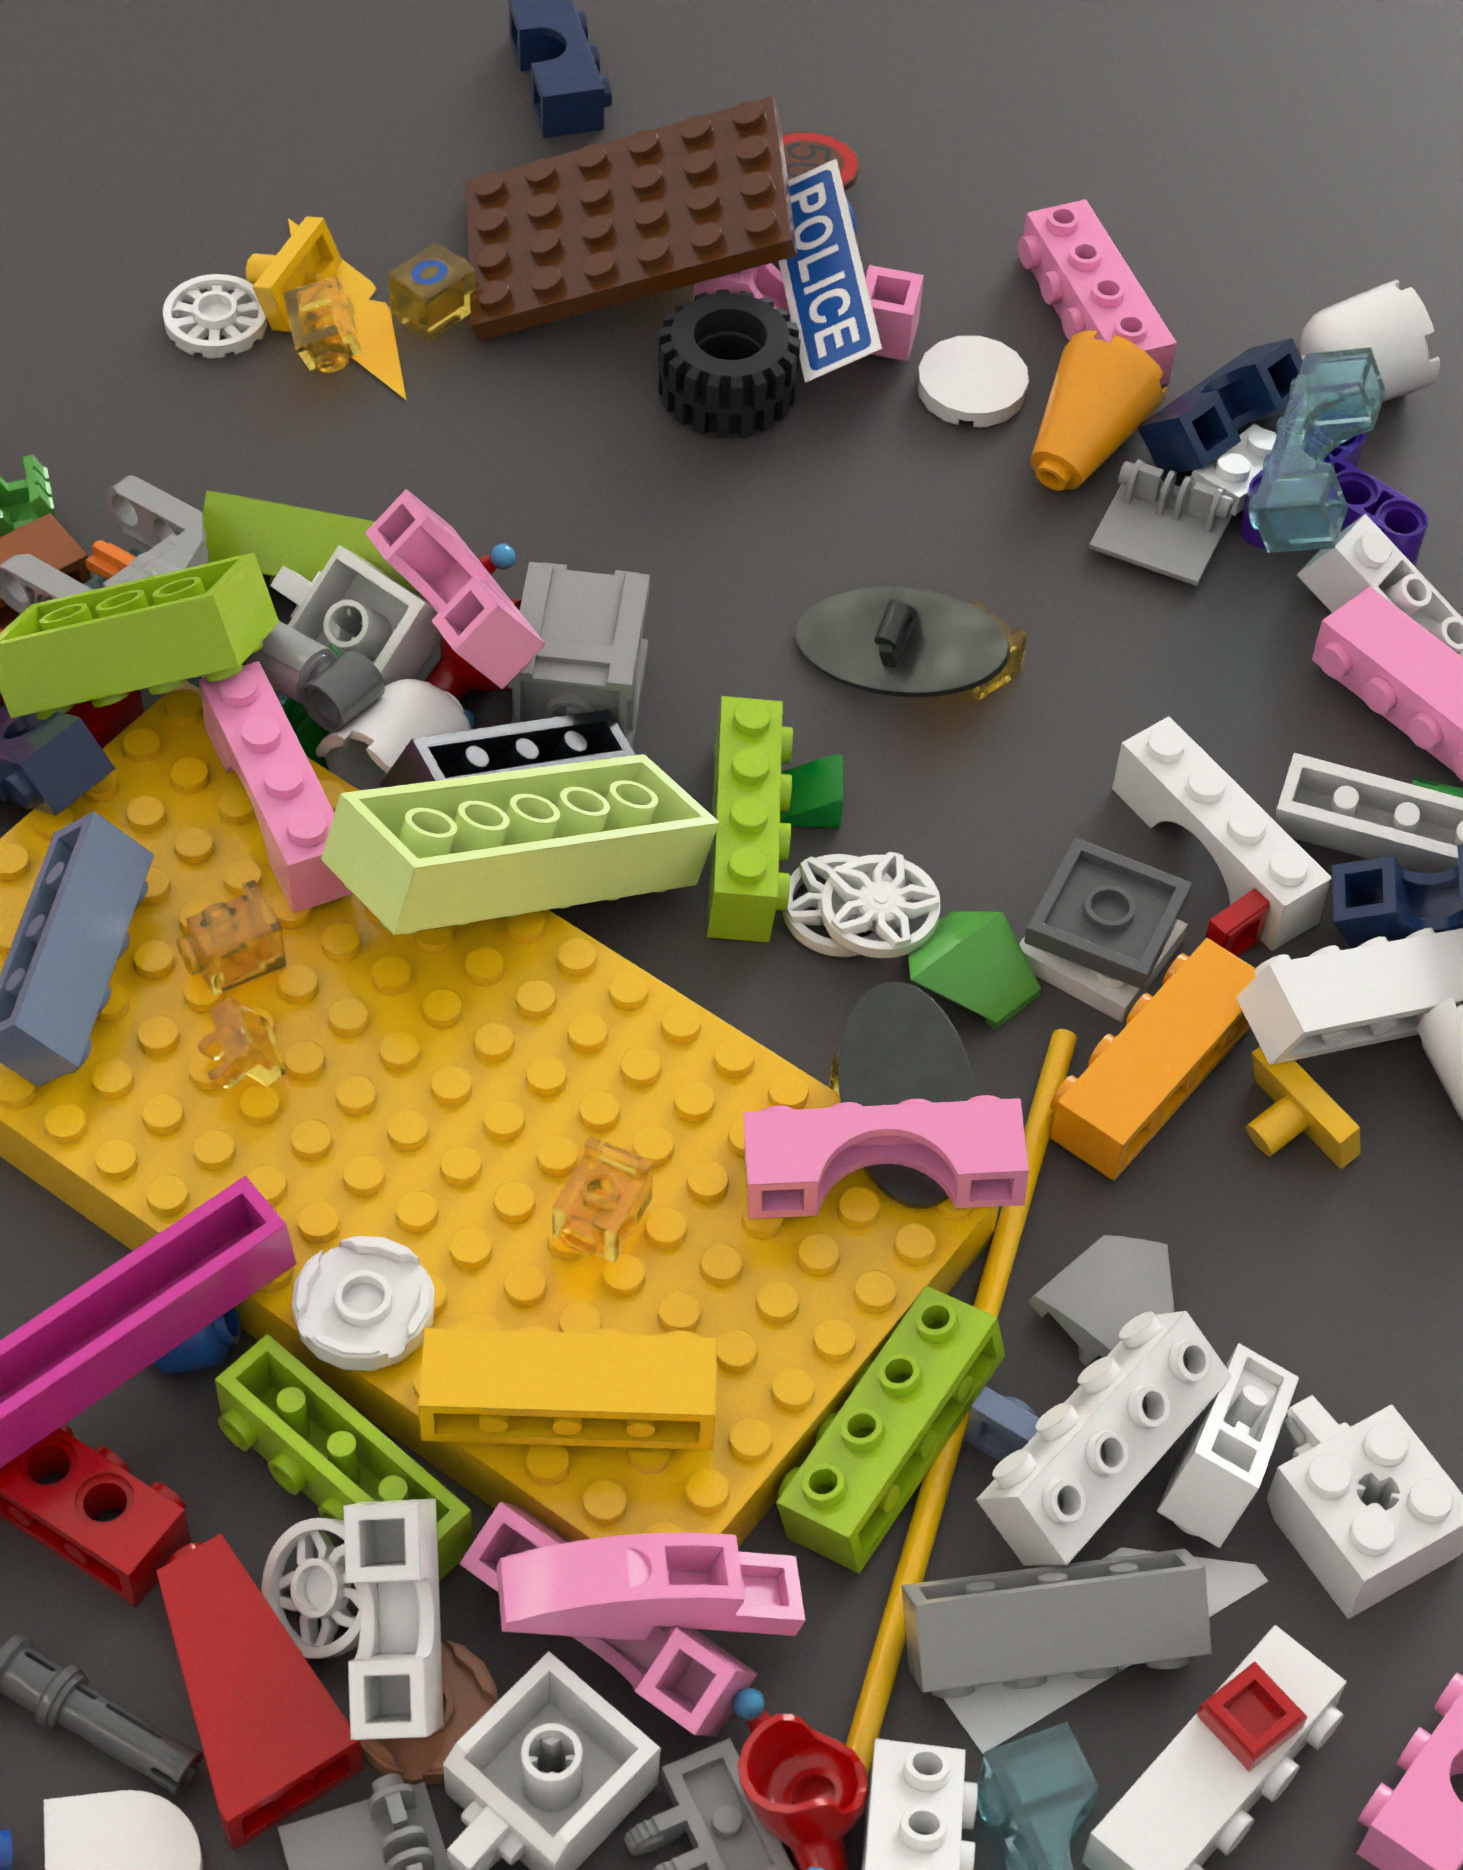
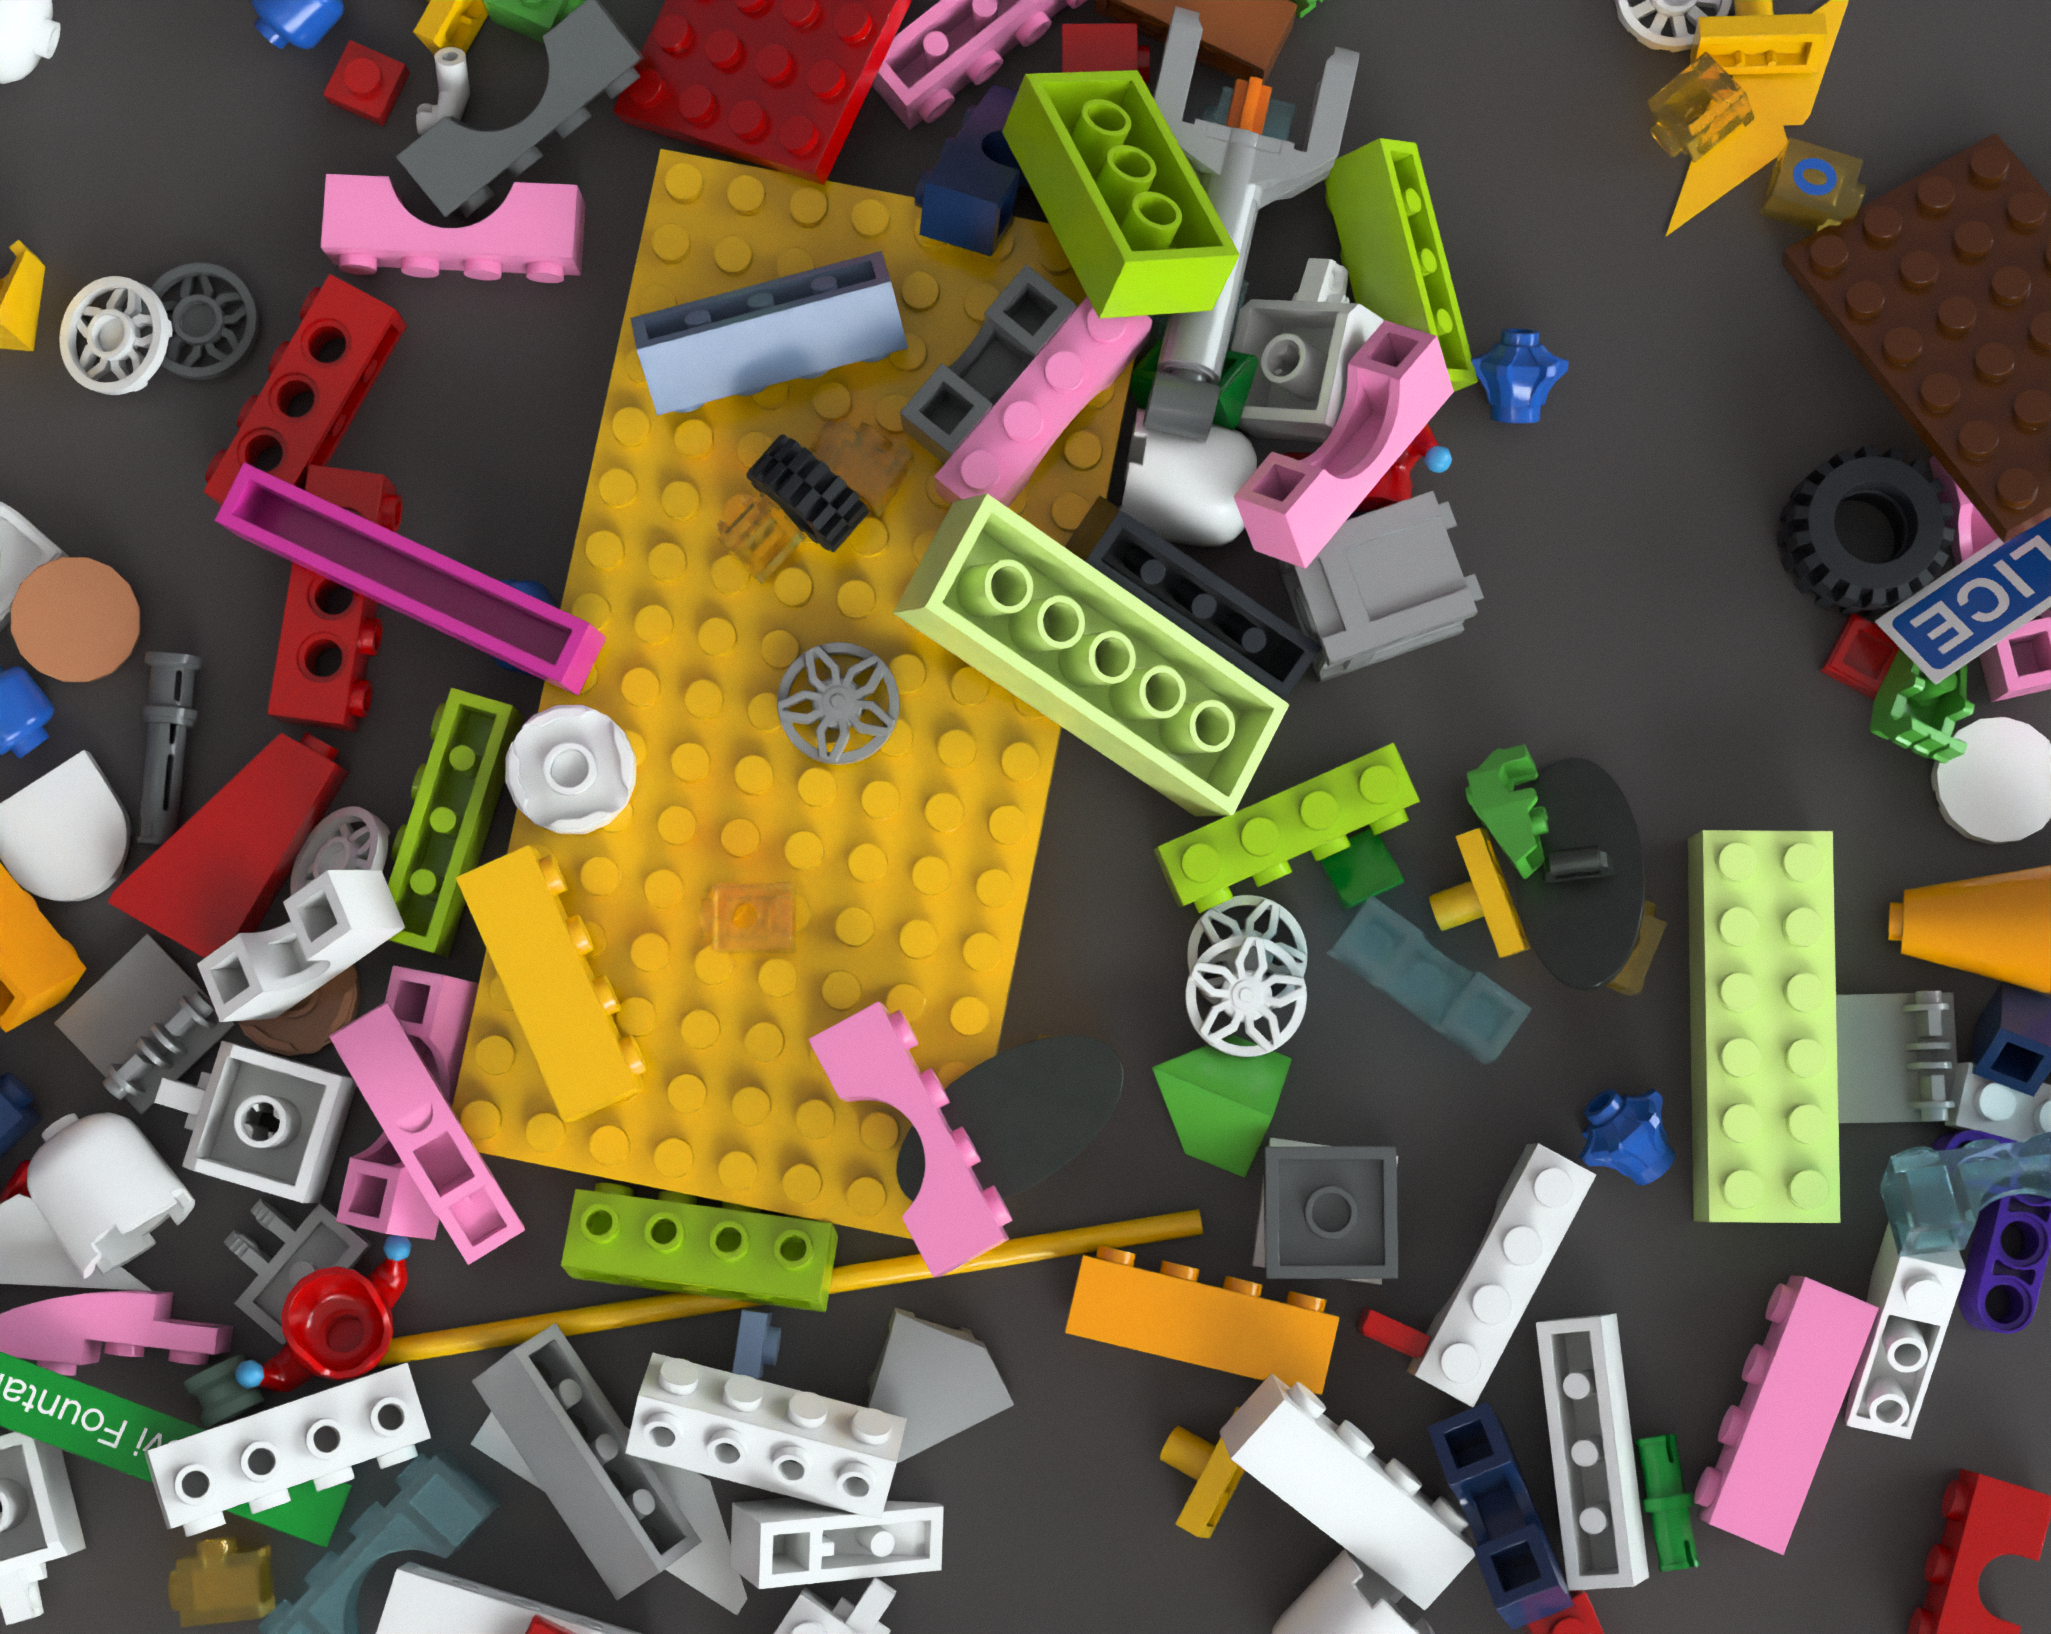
camera: 70 degrees right, 30 degrees up
none -> black tyre [746,434,869,552]
none -> light grey wheel [777,642,900,765]
none -> dark grey arch [900,264,1077,464]
none -> clear light blue arch [1327,895,1532,1065]
none -> yellow tile [1429,828,1531,958]
none -> bright green hand [1465,744,1549,879]
none -> blue rock [1471,328,1569,423]
none -> blue rock [1578,1088,1676,1186]
none -> yellowish green brick [1688,830,1841,1223]
none -> red tile [1820,613,1899,700]
none -> bright green hand [1870,648,1975,764]

